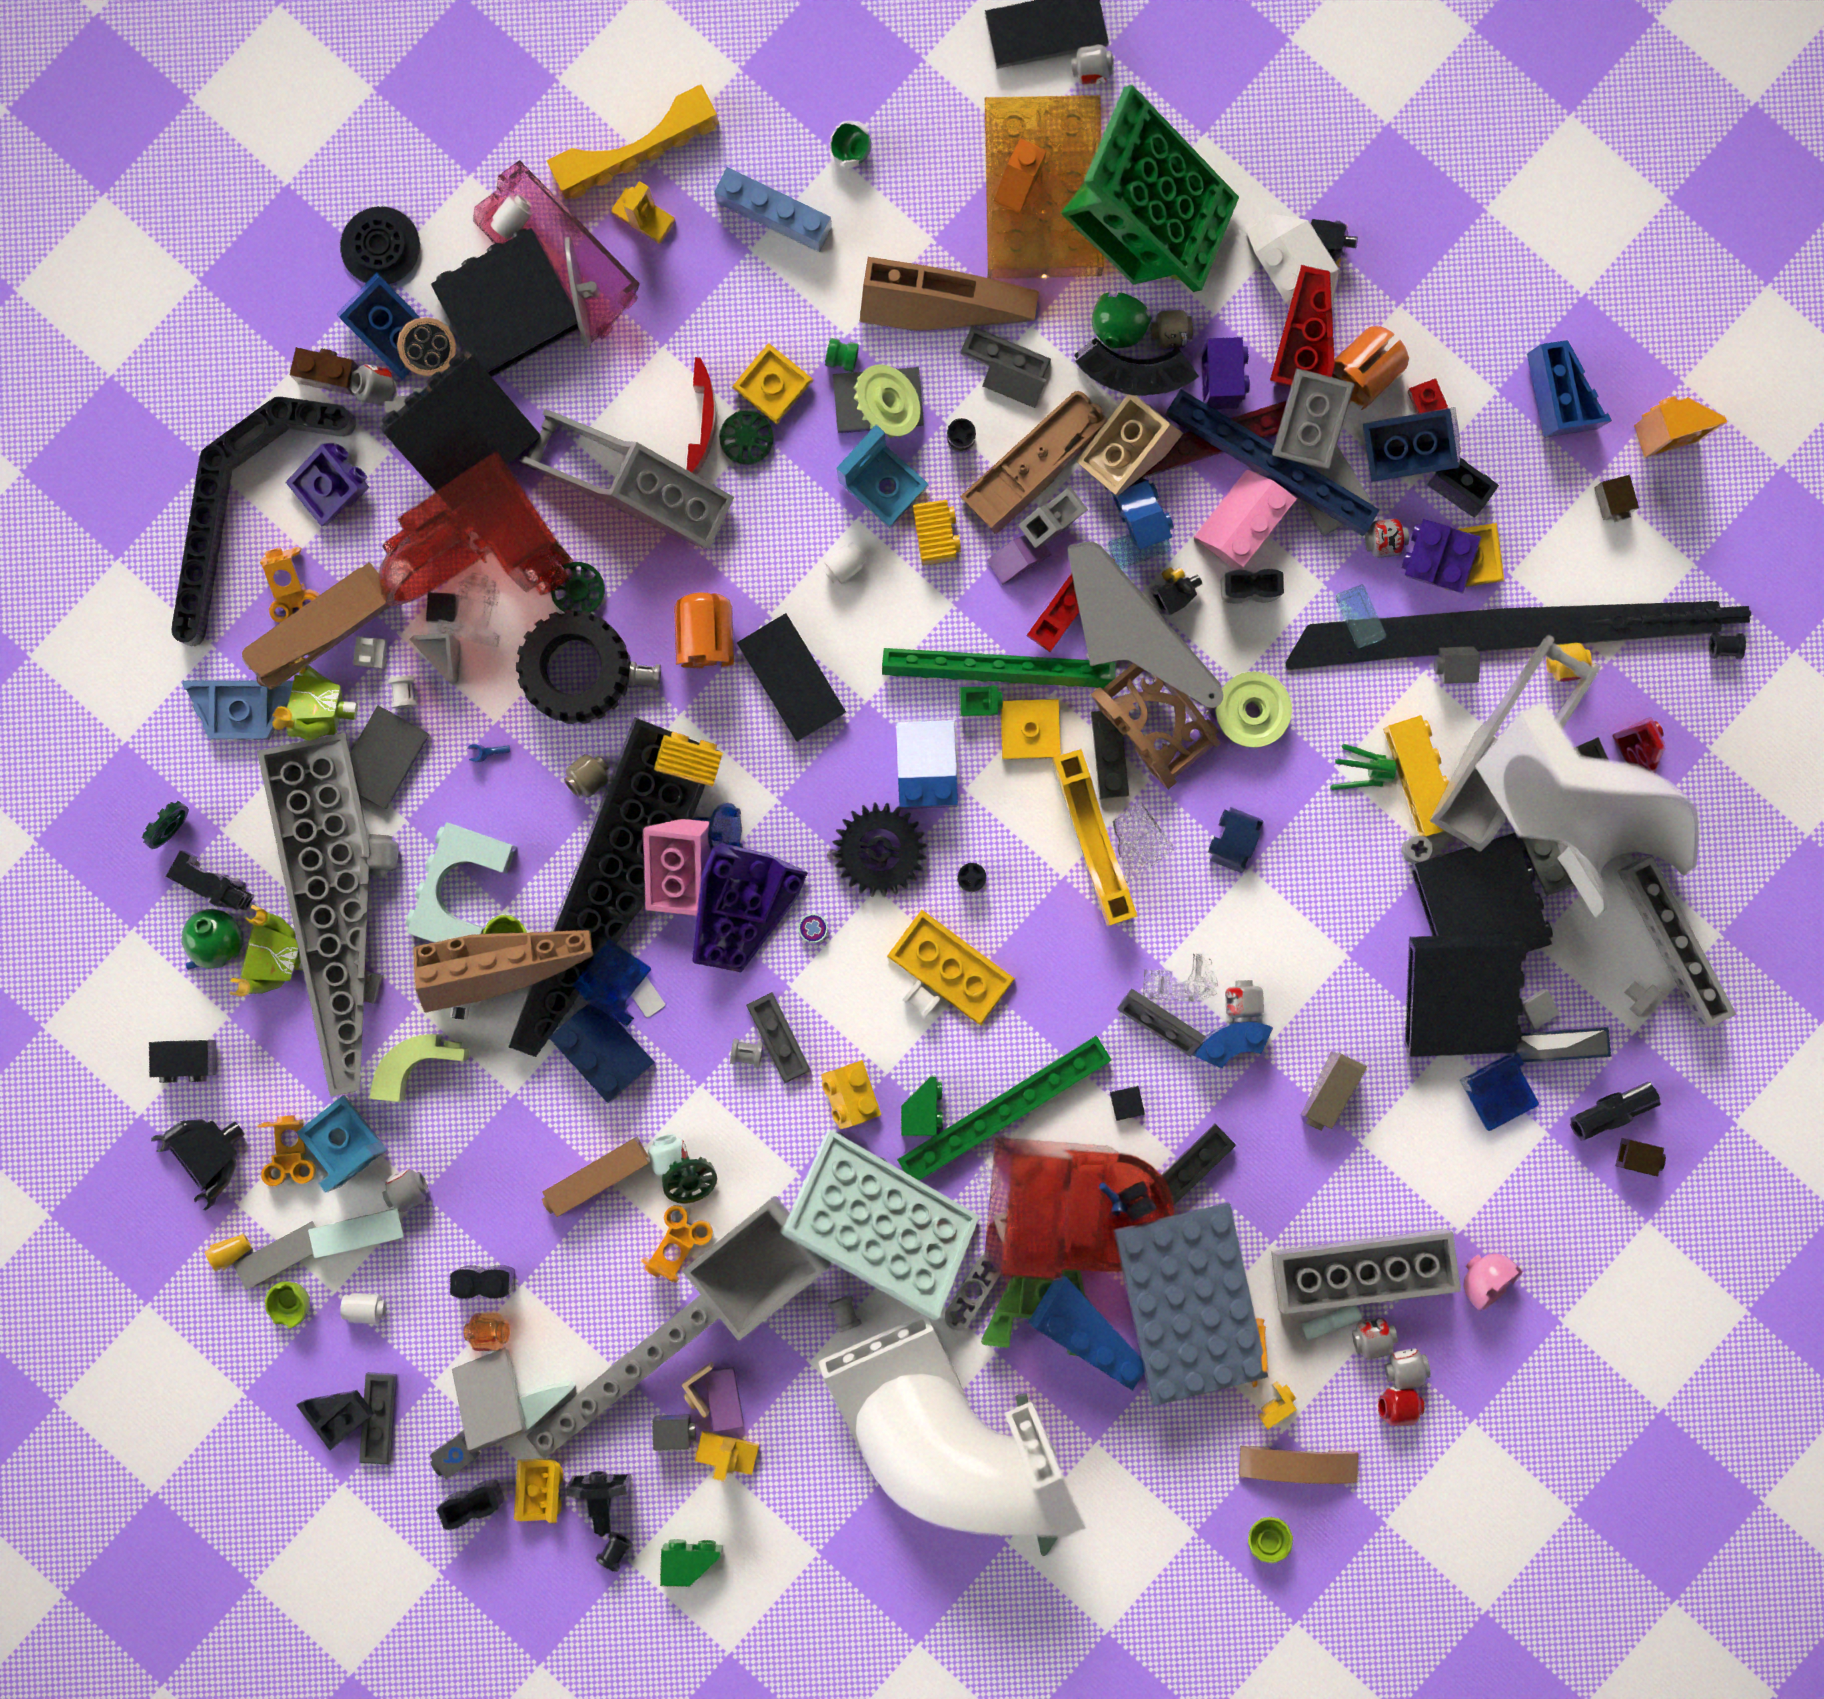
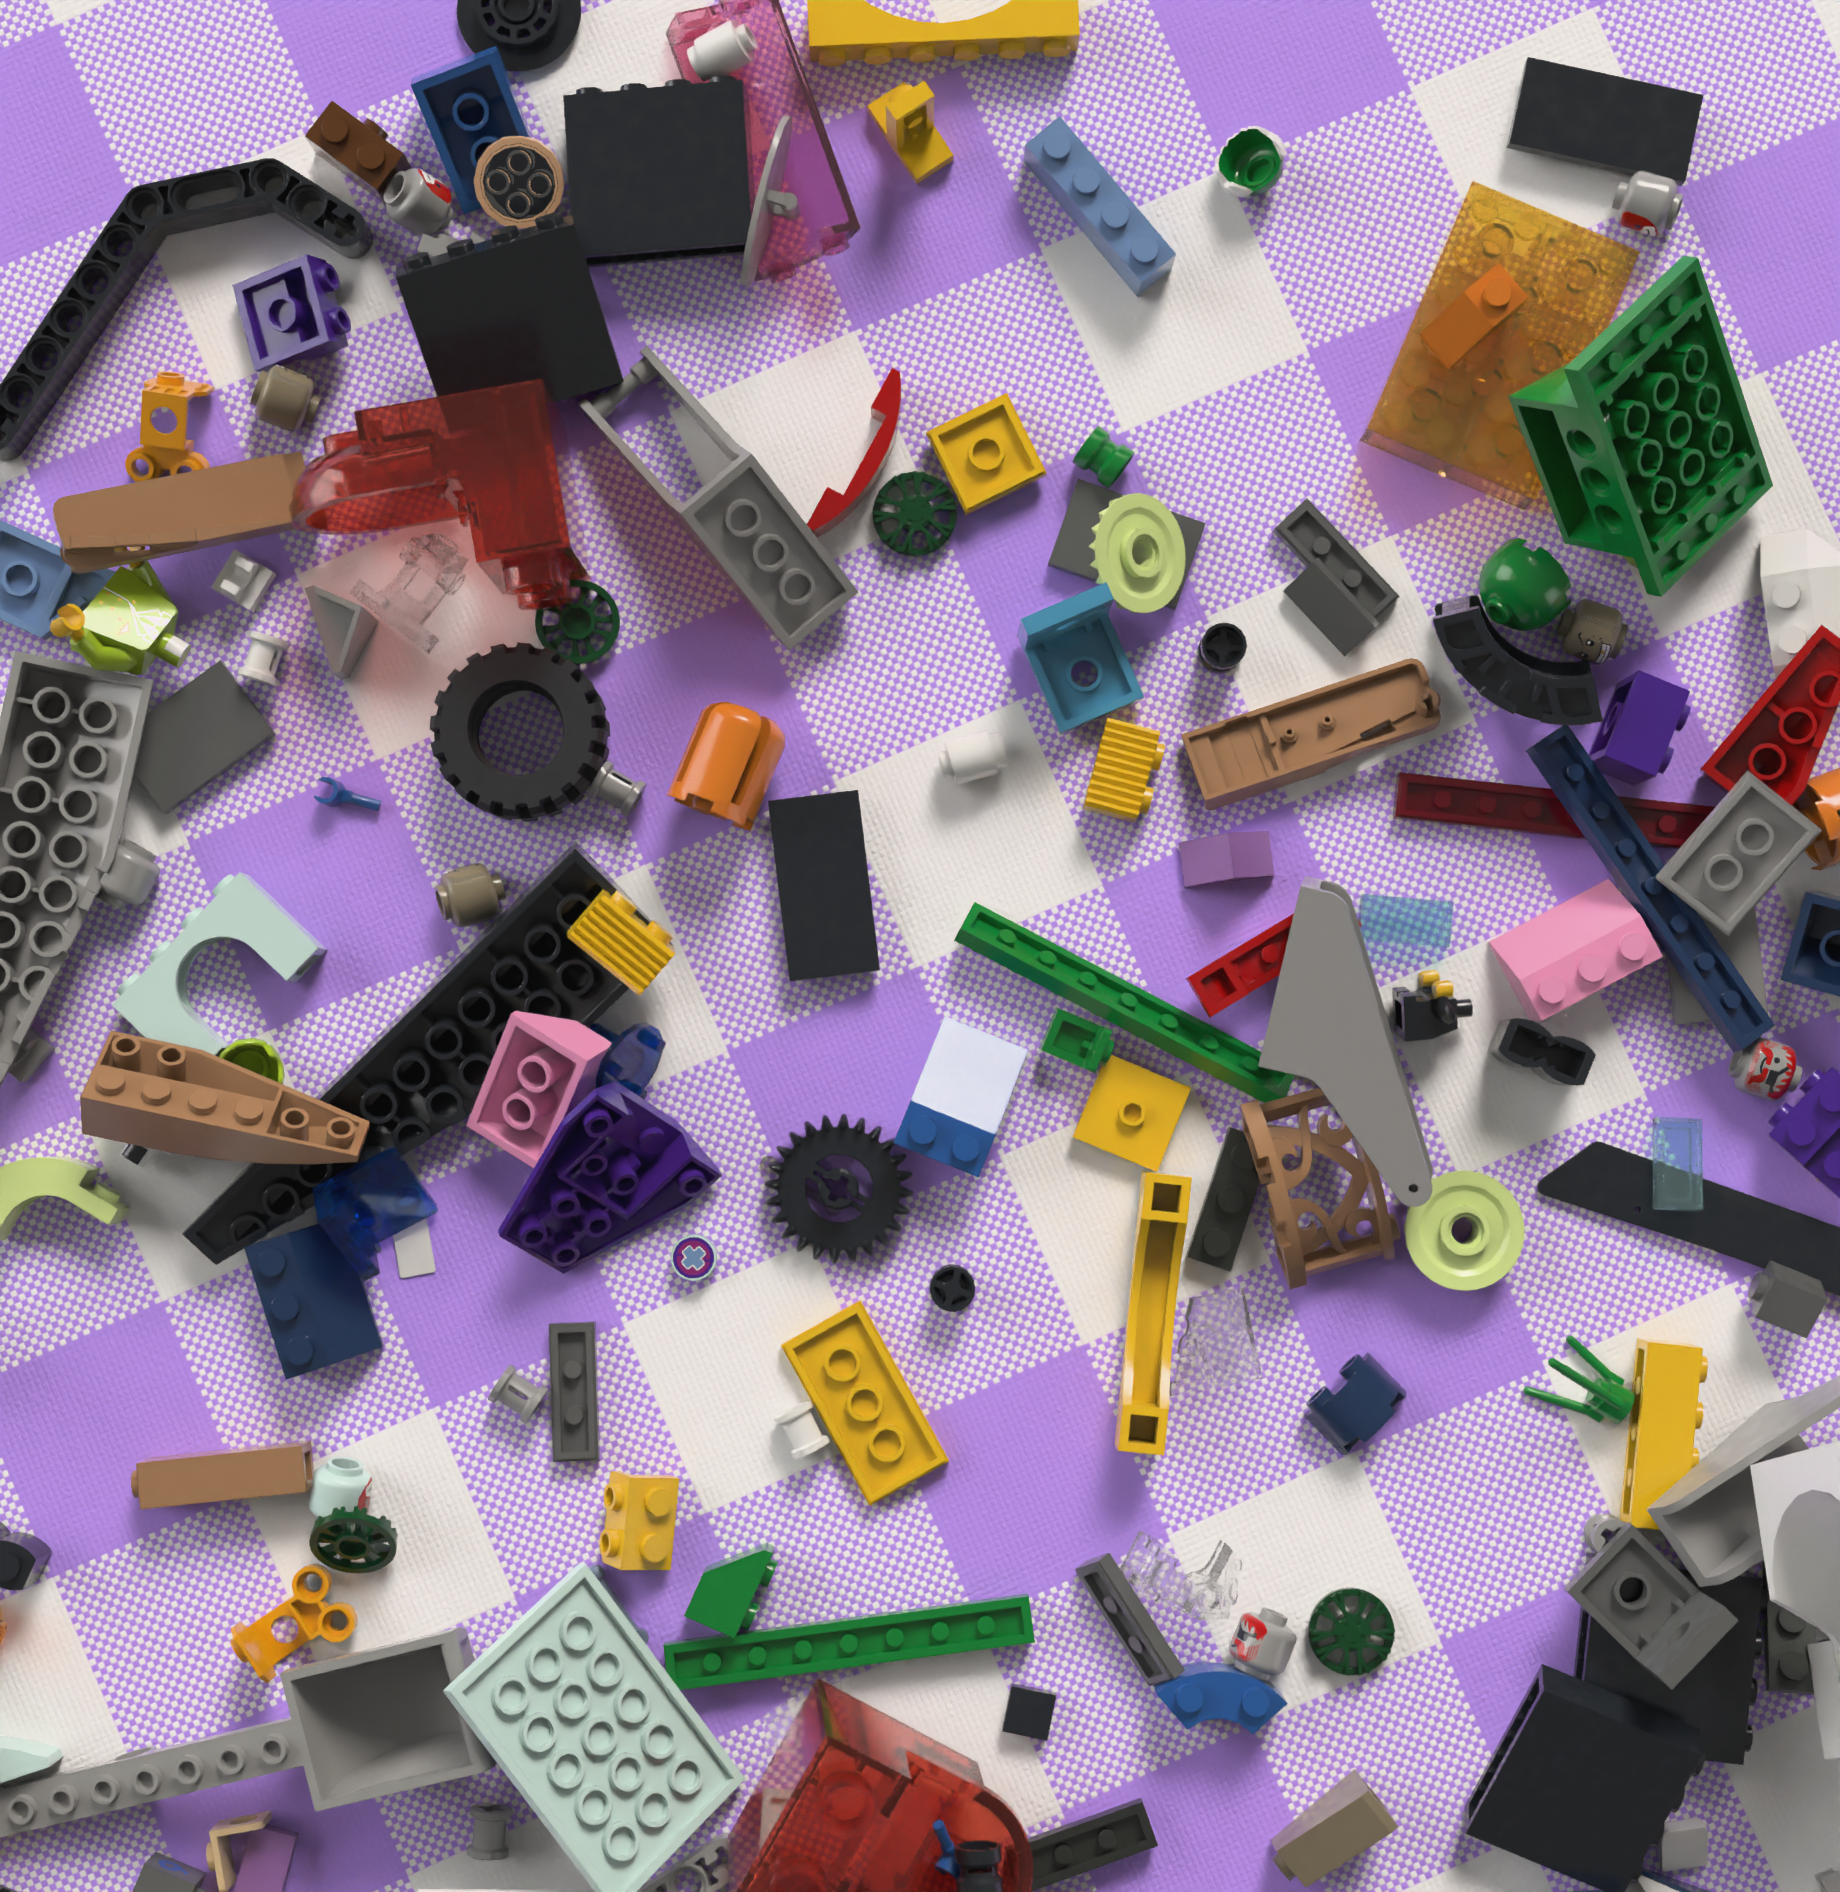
camera: 20 degrees right, 0 degrees up
black tile [426,592,458,624] -> none
medium nougat wedge [859,257,1039,331] -> none
light grey brick [1018,487,1088,548] -> none
tan slope [1076,394,1183,496] -> none
blue brick [1111,478,1174,550] -> none
none -> dark tan head [250,365,321,432]
none -> dark green wheel [1308,1587,1395,1676]
none -> dark grey bracket [1563,1522,1739,1690]

